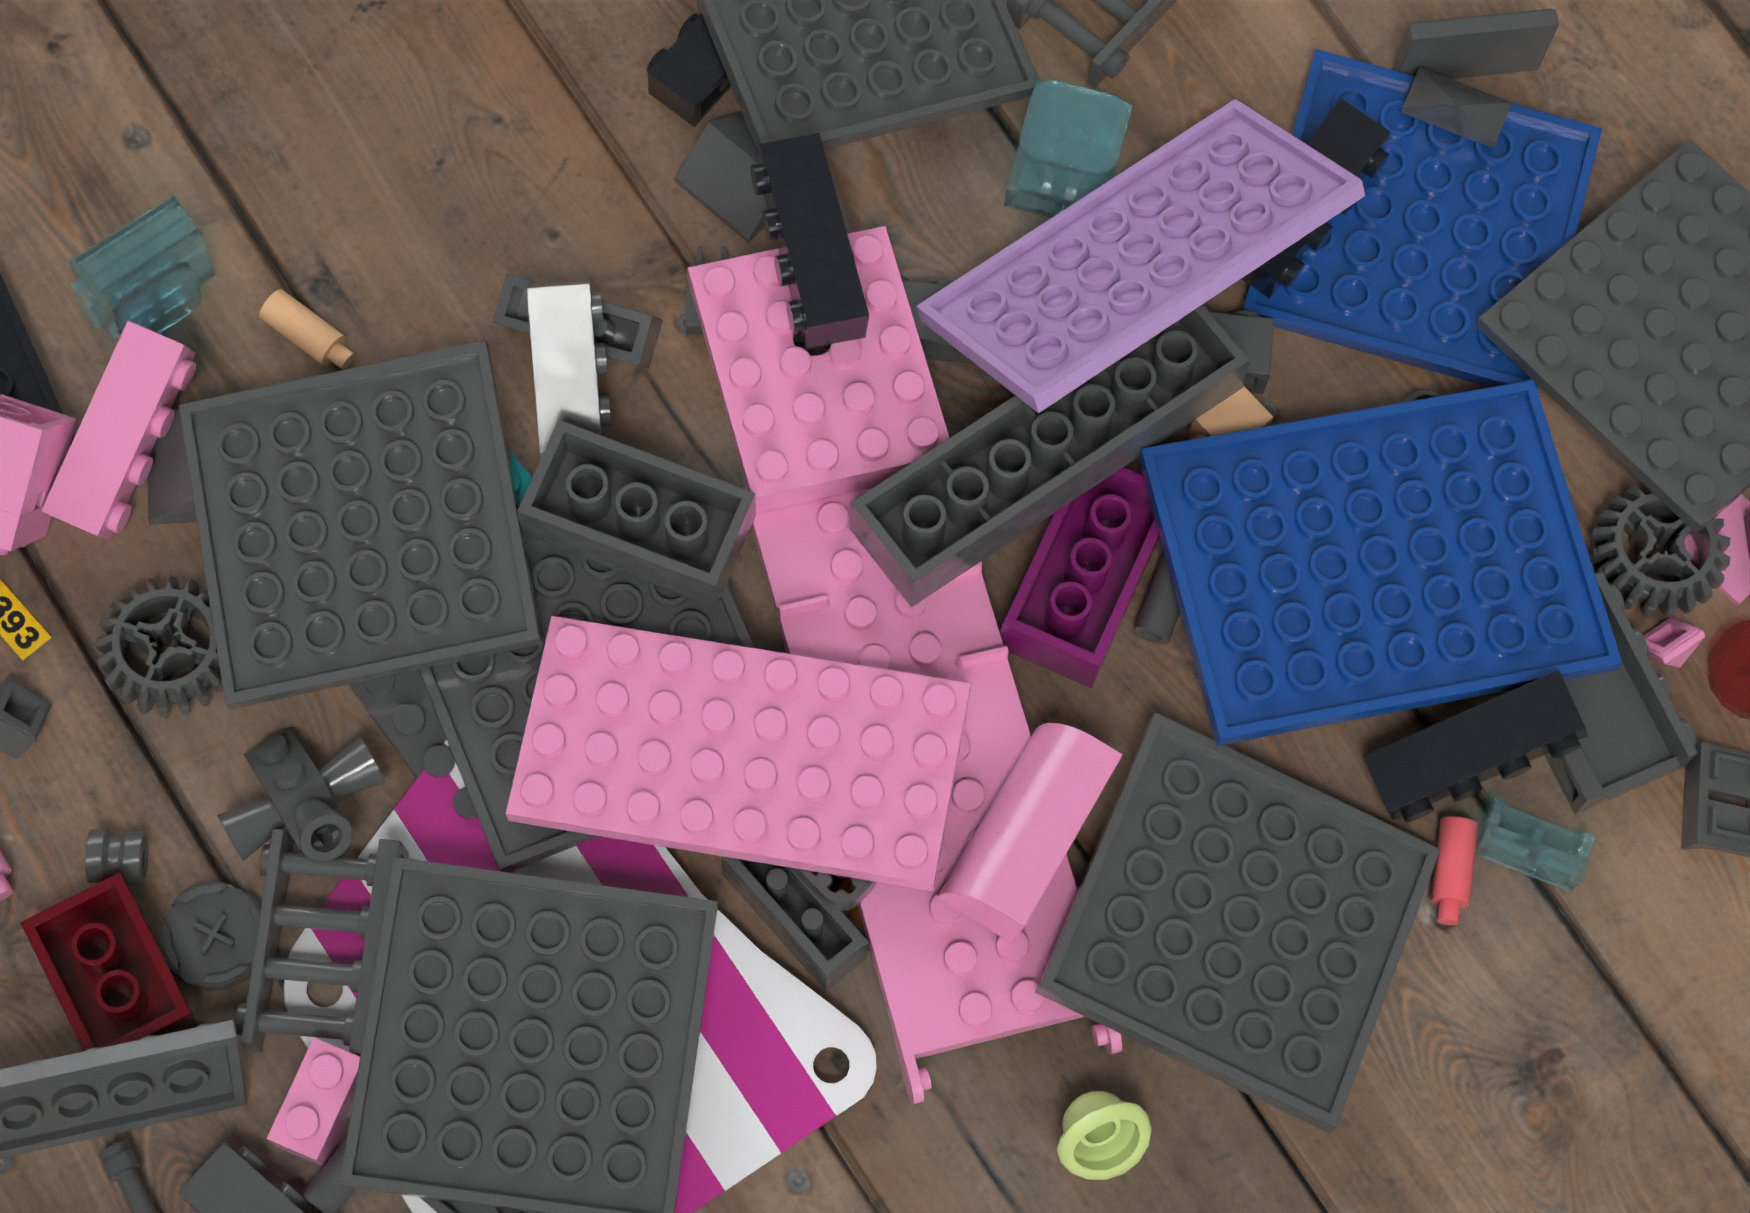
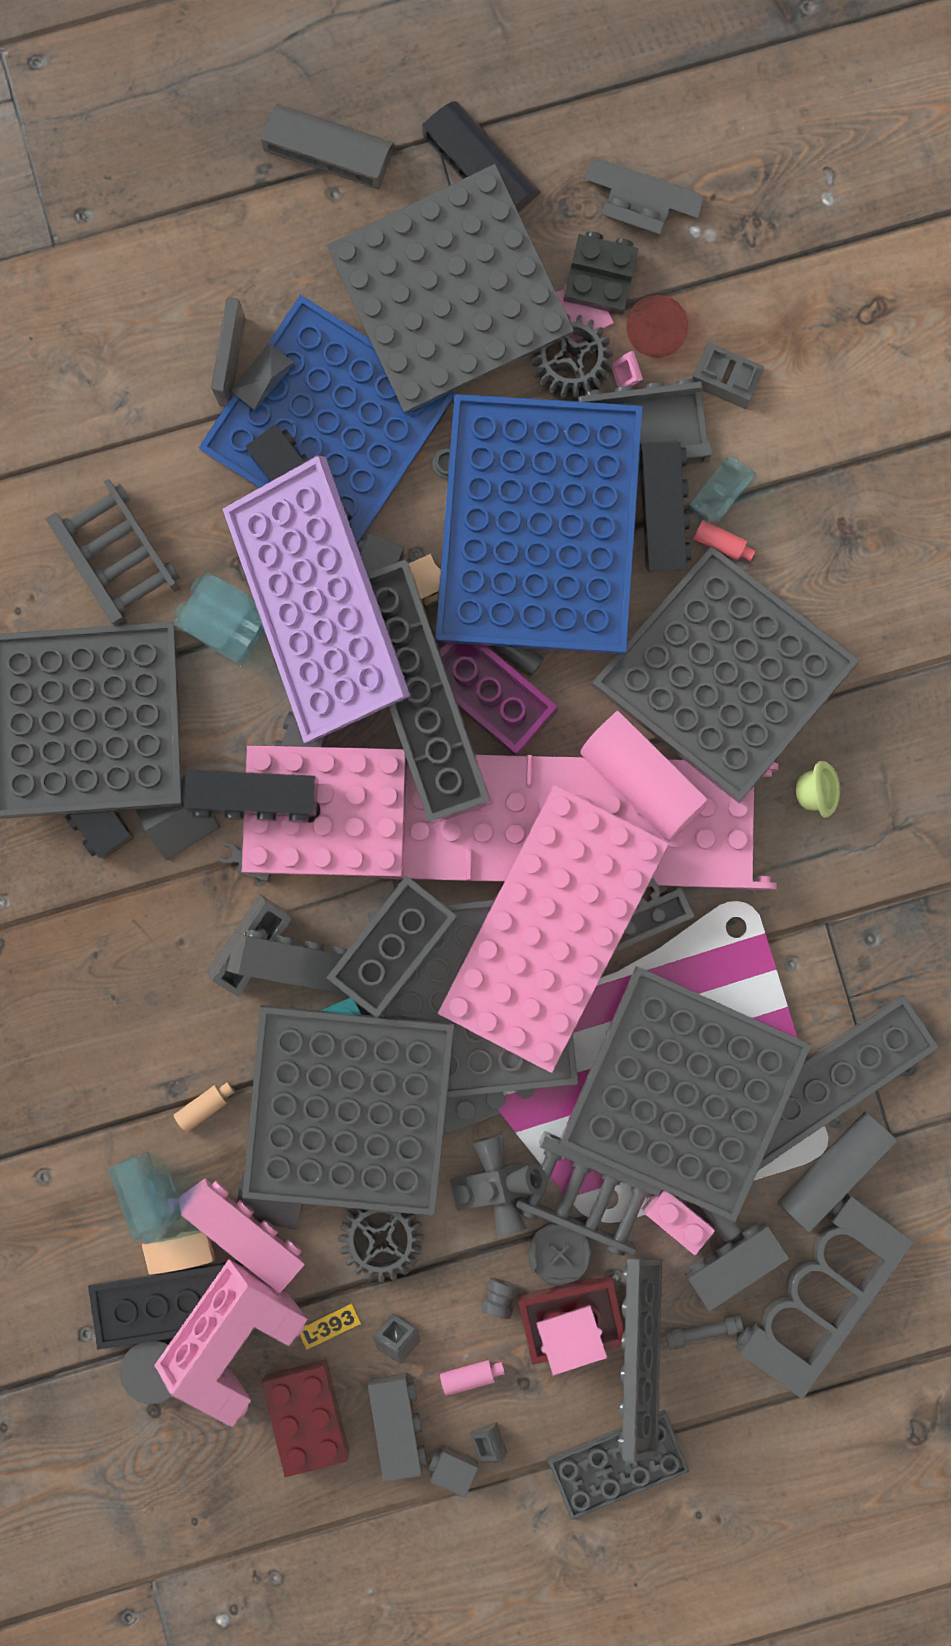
camera: 65 degrees left, 15 degrees up
none -> light nougat slope [142,1230,216,1275]
none -> bright pink piece [537,1306,607,1375]

